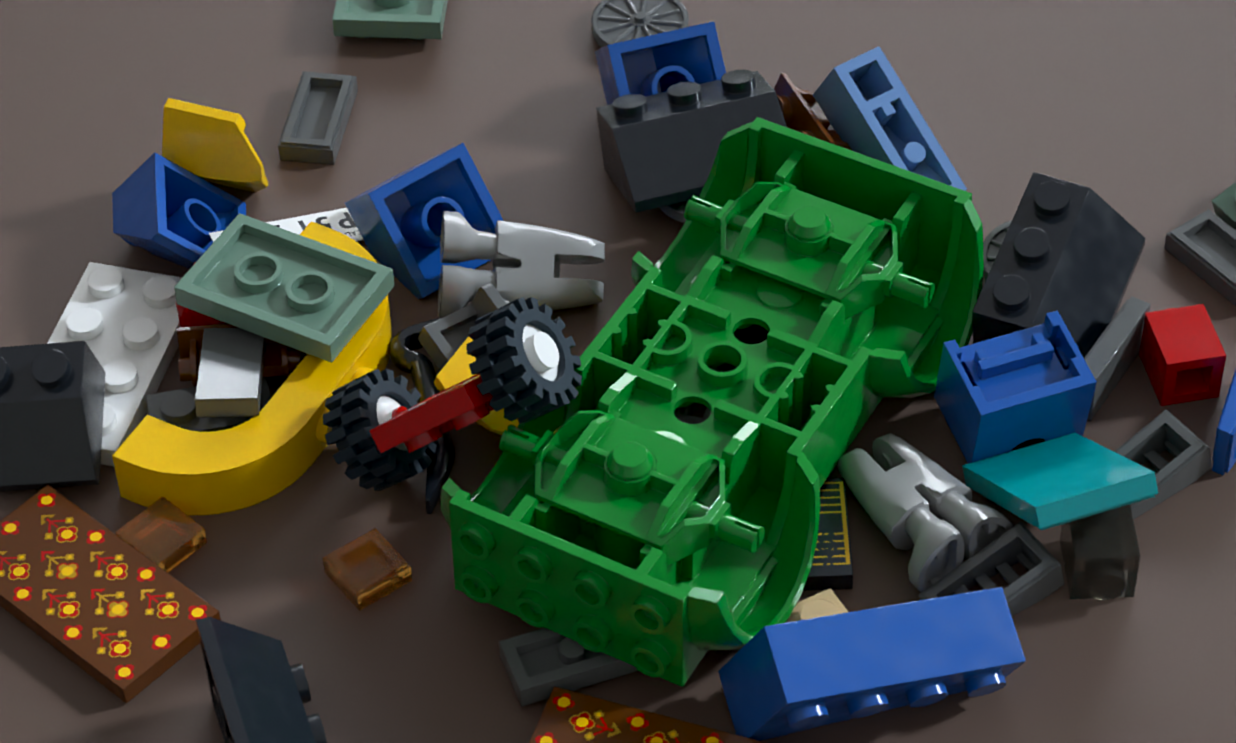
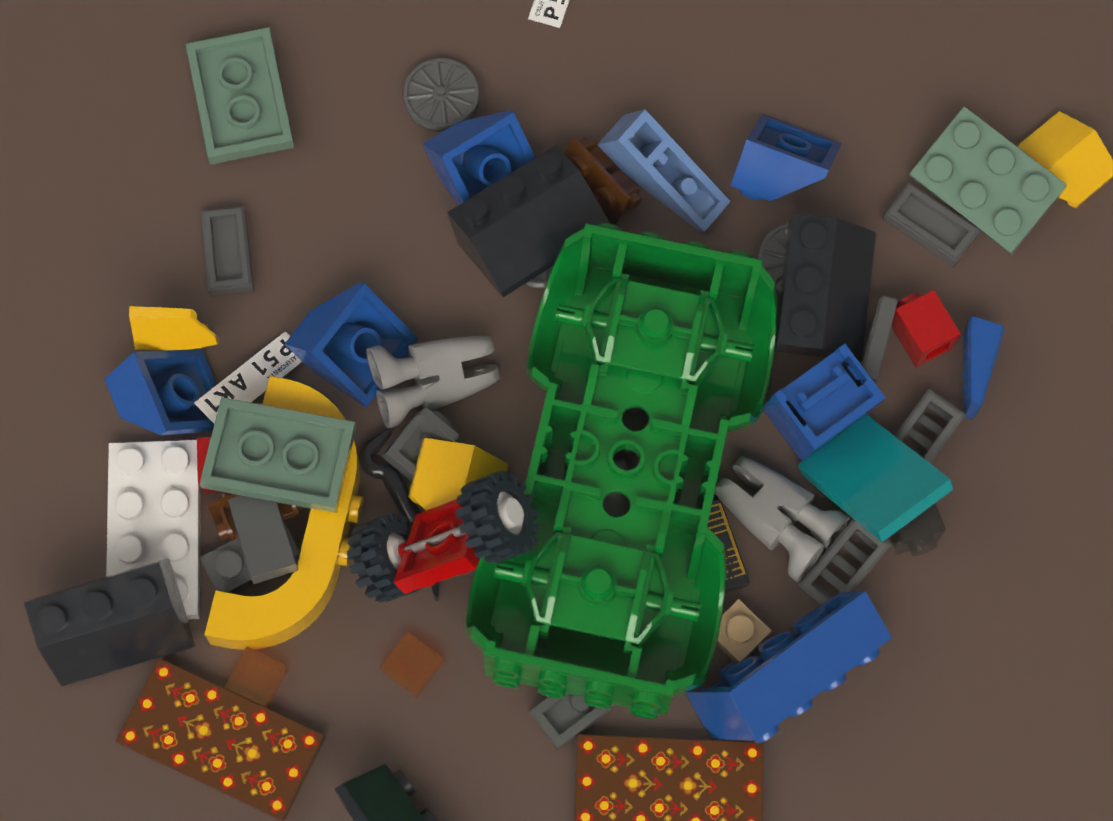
camera: 20 degrees left, 25 degrees up
none -> blue slope [730,114,842,201]

